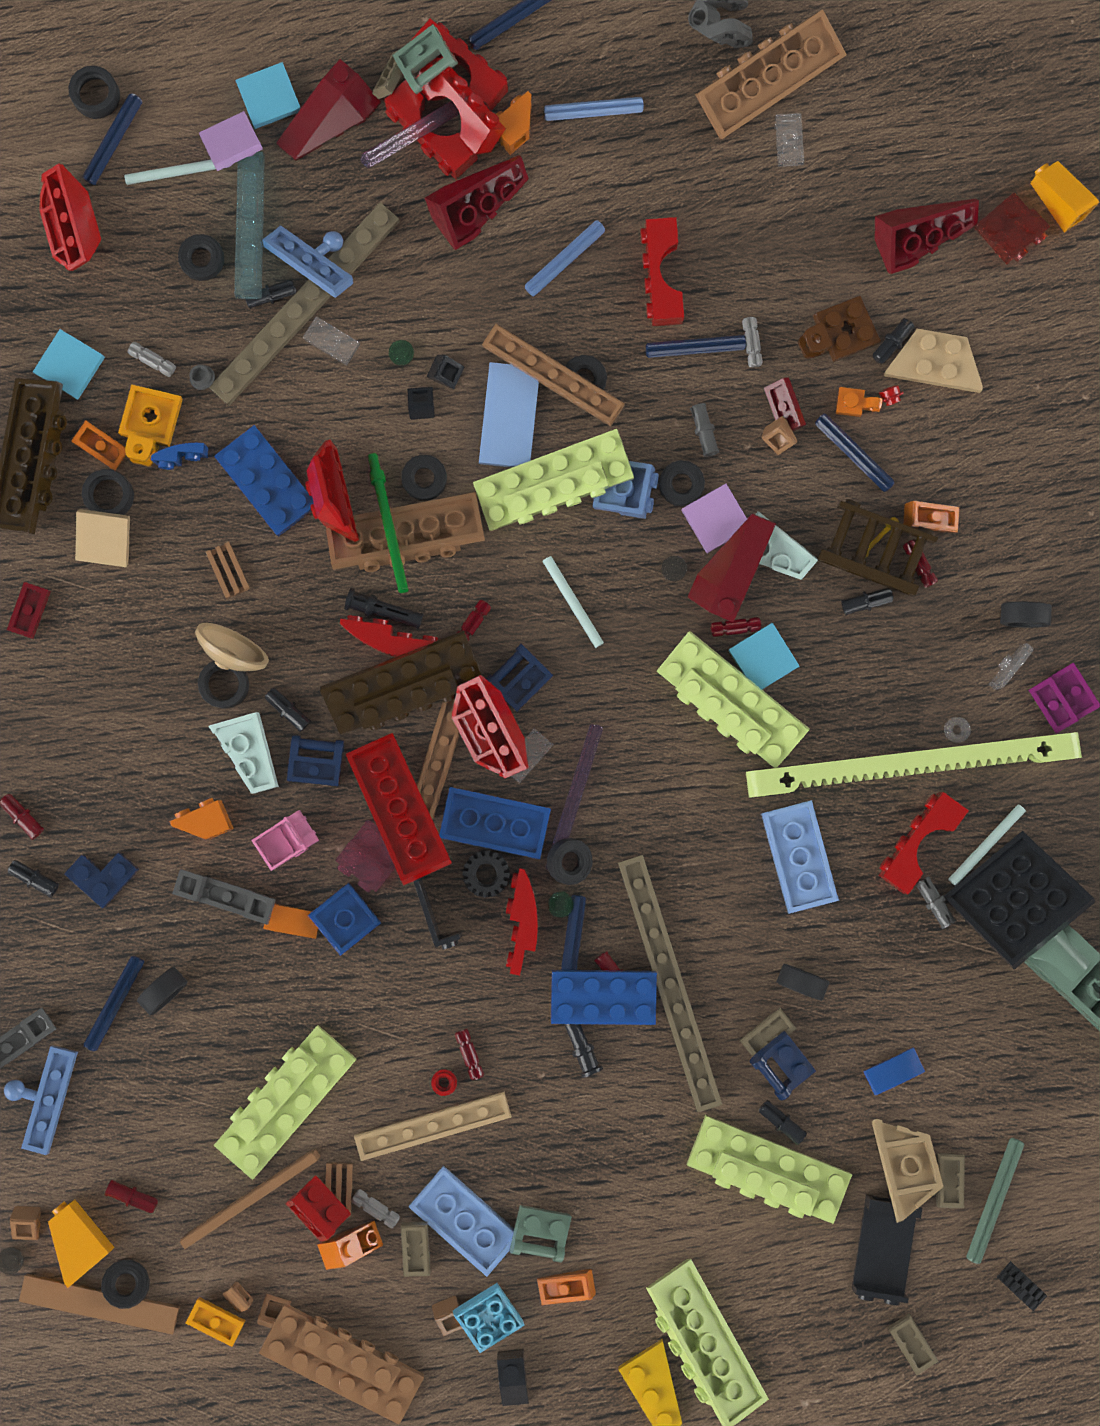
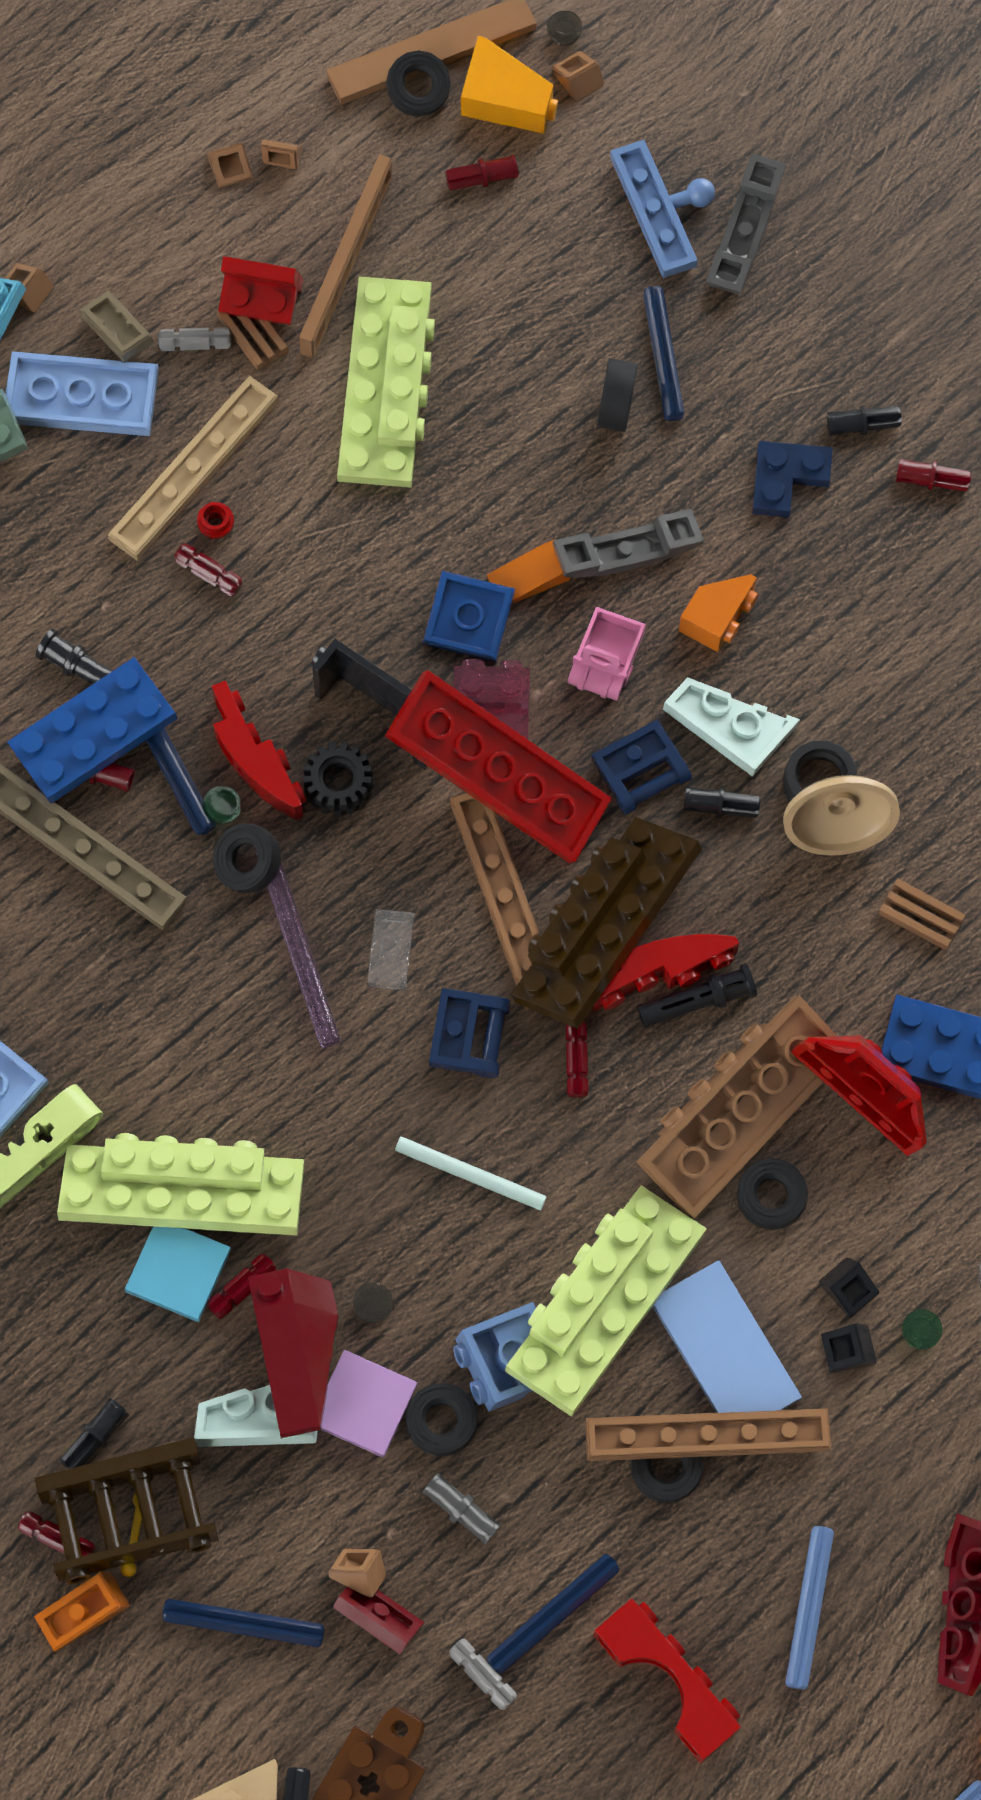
camera: 145 degrees right, 15 degrees down
light orange plate [186,1297,246,1347] -> none
medium nougat plate [259,1303,424,1425] -> none
orange slope [317,1221,383,1270] -> none
green bar [368,453,409,593] -> none
blue plate [439,787,551,859] -> none
red wedge [451,675,528,778] -> none
orange plate [835,387,883,417] -> none
red plate [879,385,904,406] -> none

